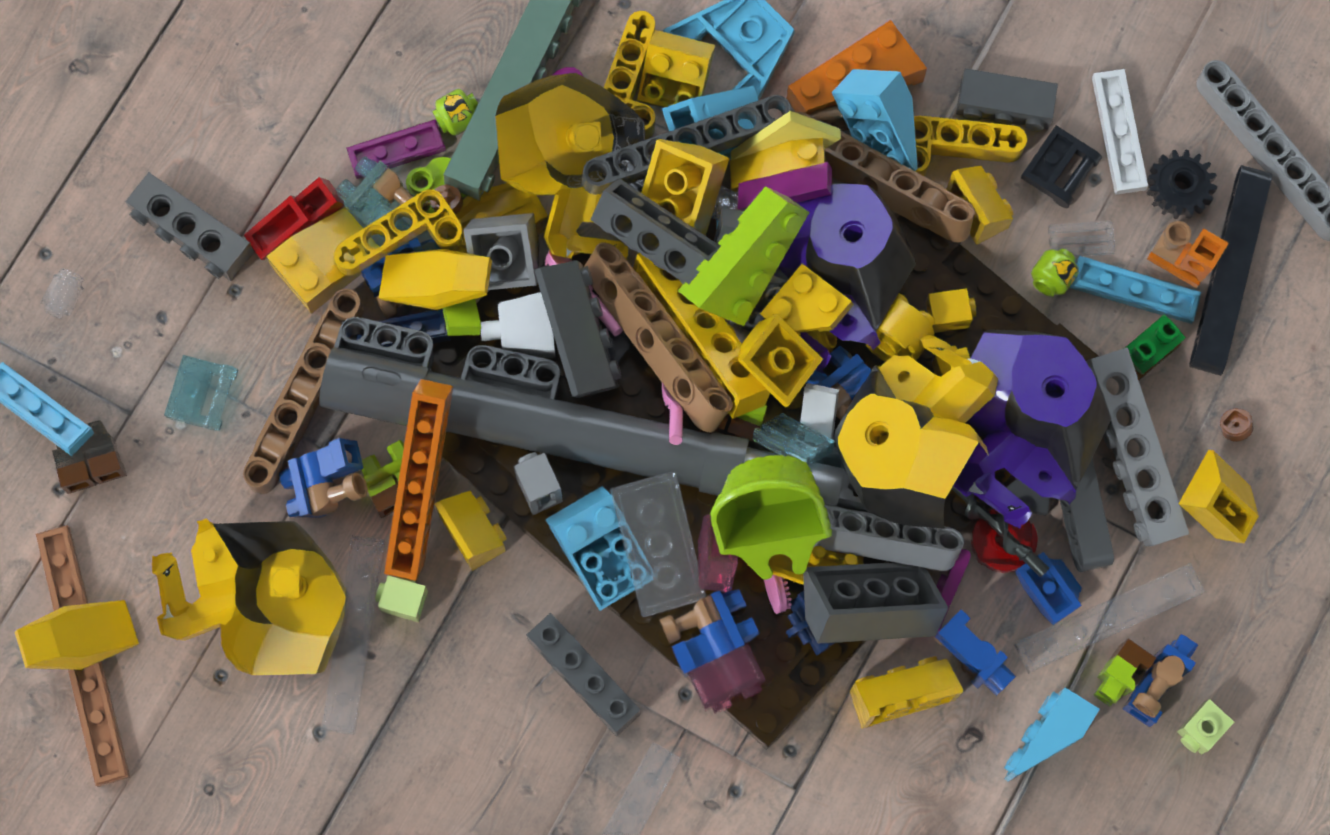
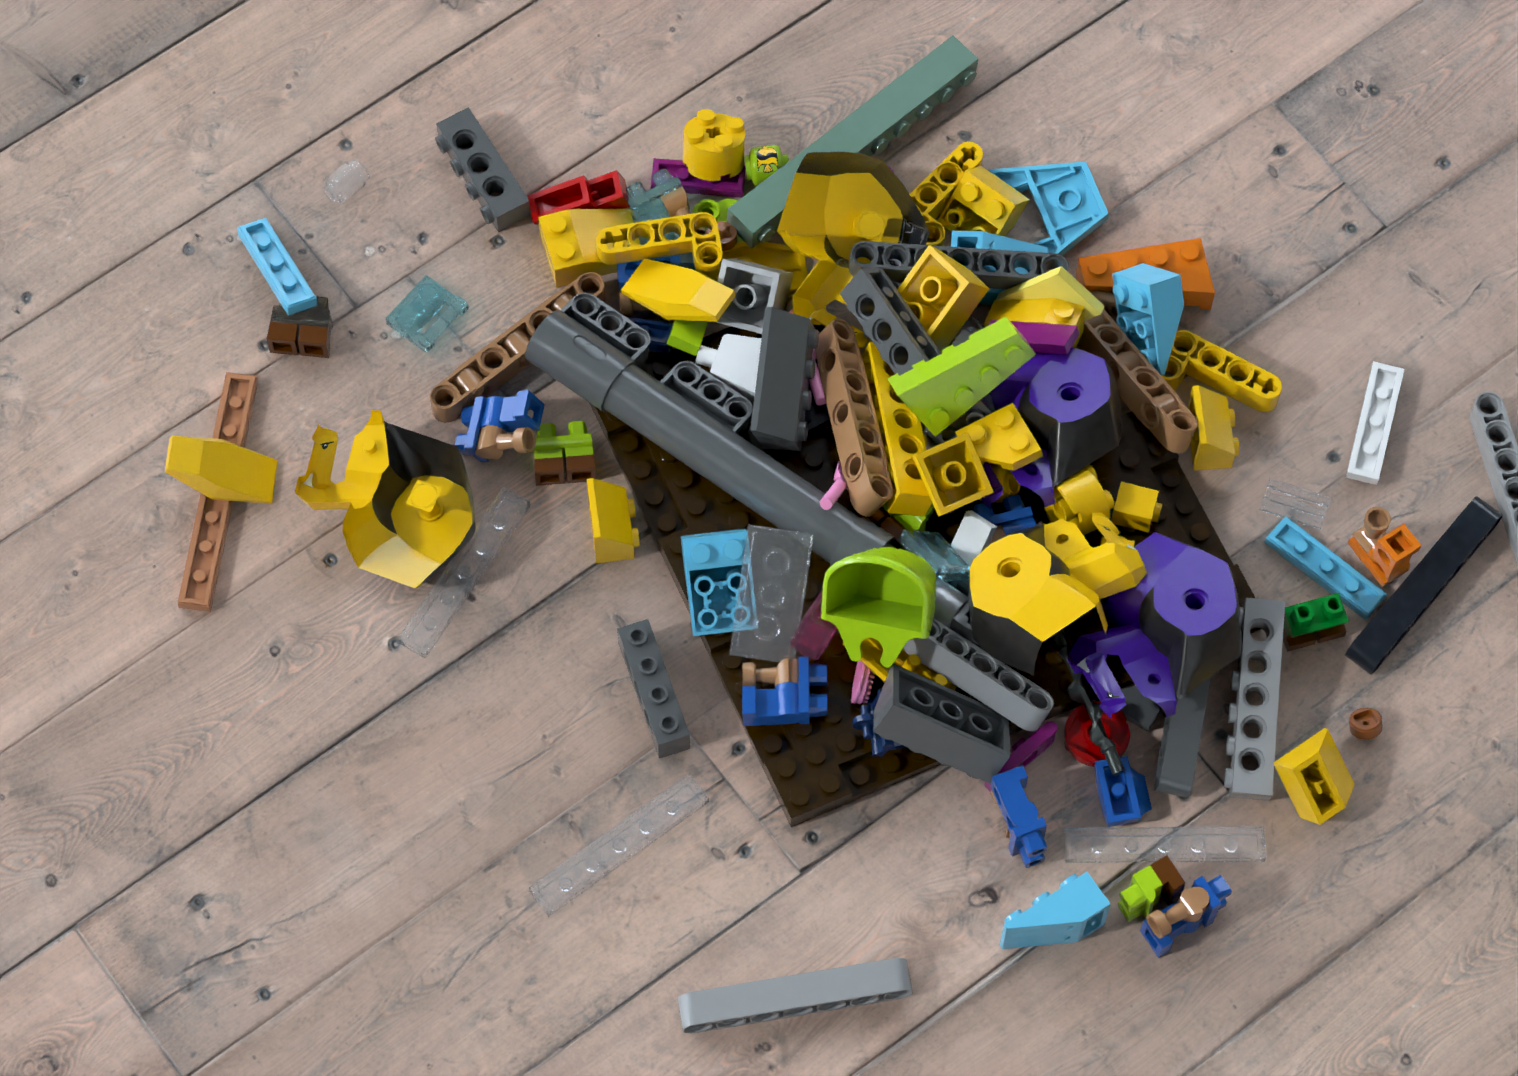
camera: 25 degrees right, 10 degrees down
yellowish green brick [375,575,428,622] -> none
orange brick [384,379,453,581] -> none
light grey brick [514,452,563,515] -> none
clear pink brick [688,644,766,714] -> none
yellow wedge [850,656,963,729] -> none
dark grey brick [956,68,1058,131] -> none
black plate [1021,125,1102,208] -> none
lime head [1031,249,1079,297] -> none
black gear [1146,149,1218,219] -> none
yellowish green brick [1177,699,1234,755] -> none
none -> yellow brick [683,109,745,181]

